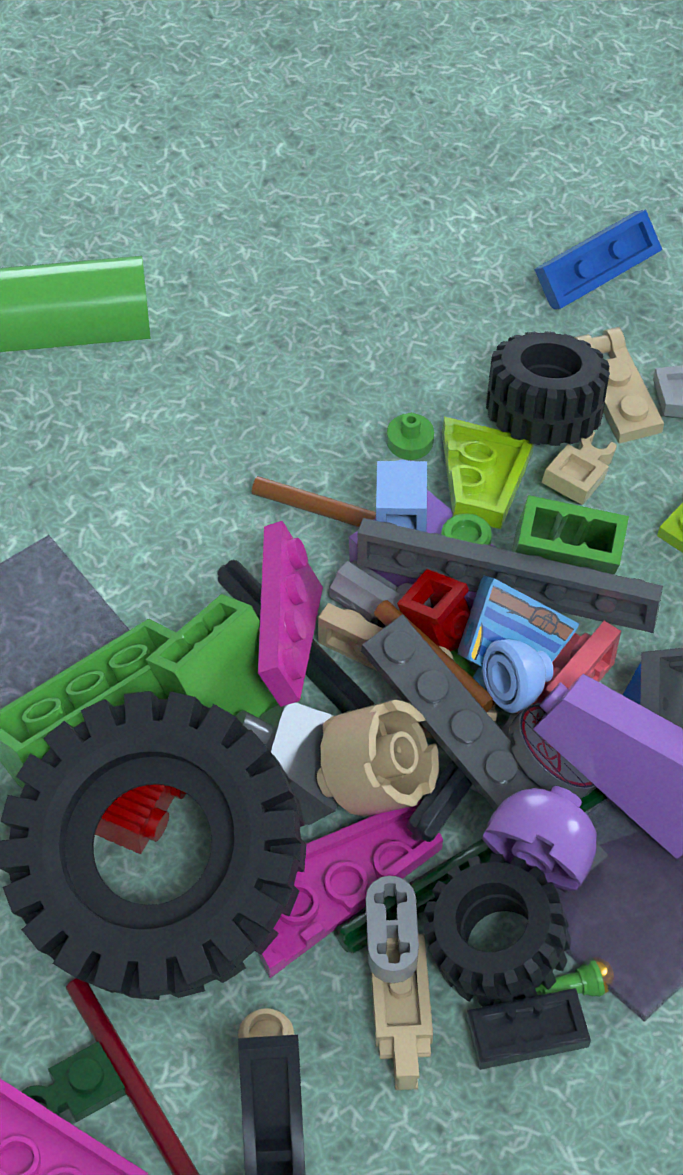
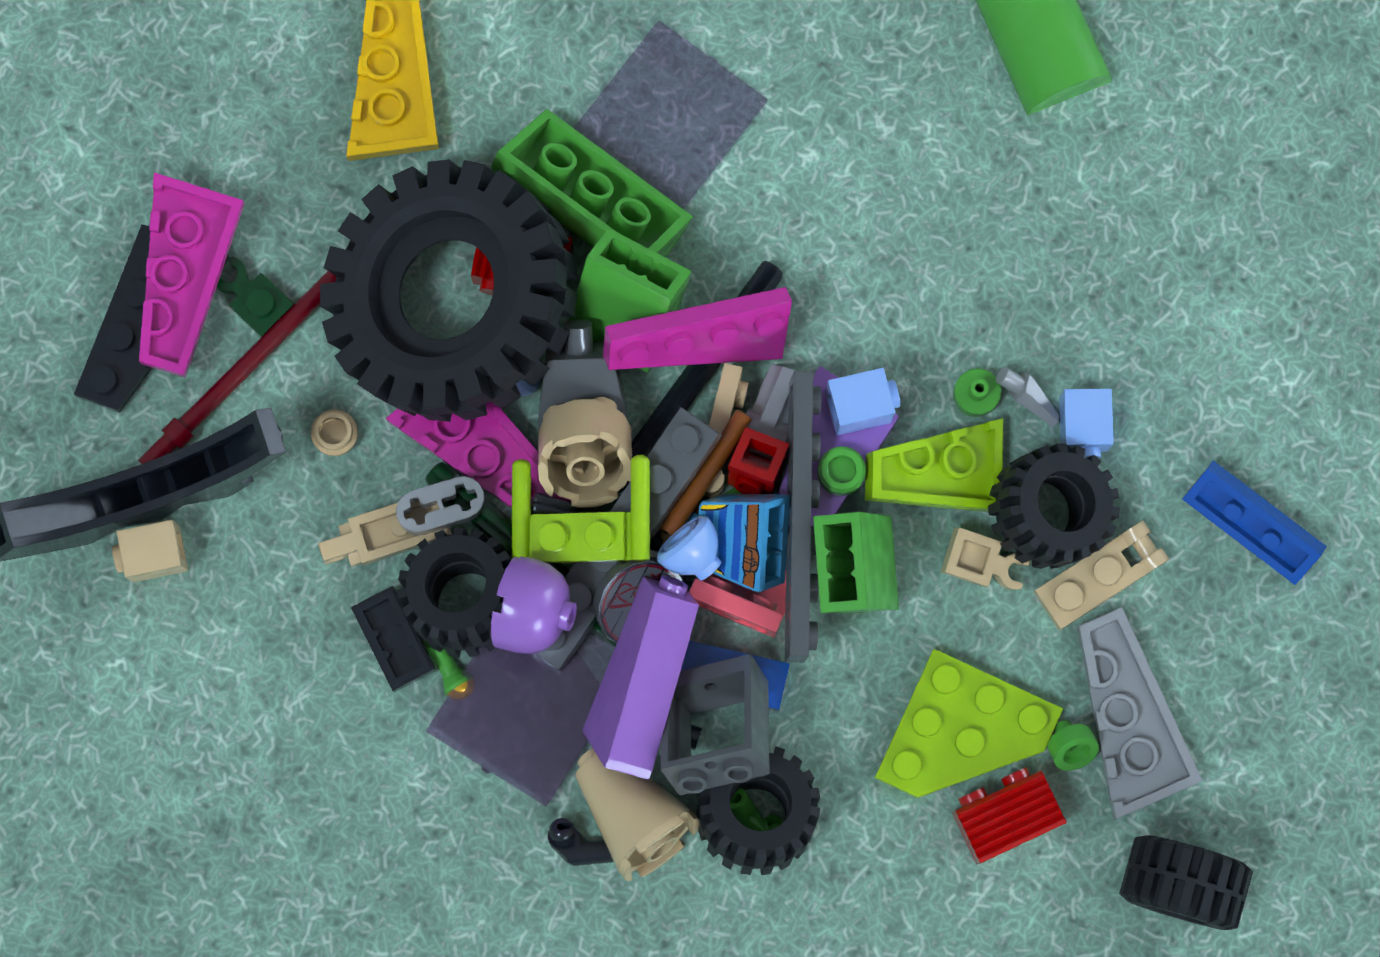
camera: 75 degrees right, 25 degrees up
dark orange bar [252,476,376,527] -> none
none -> lime plate [512,455,650,563]
none -> light grey bar [996,367,1059,427]
none -> light blue brick [1059,389,1113,459]

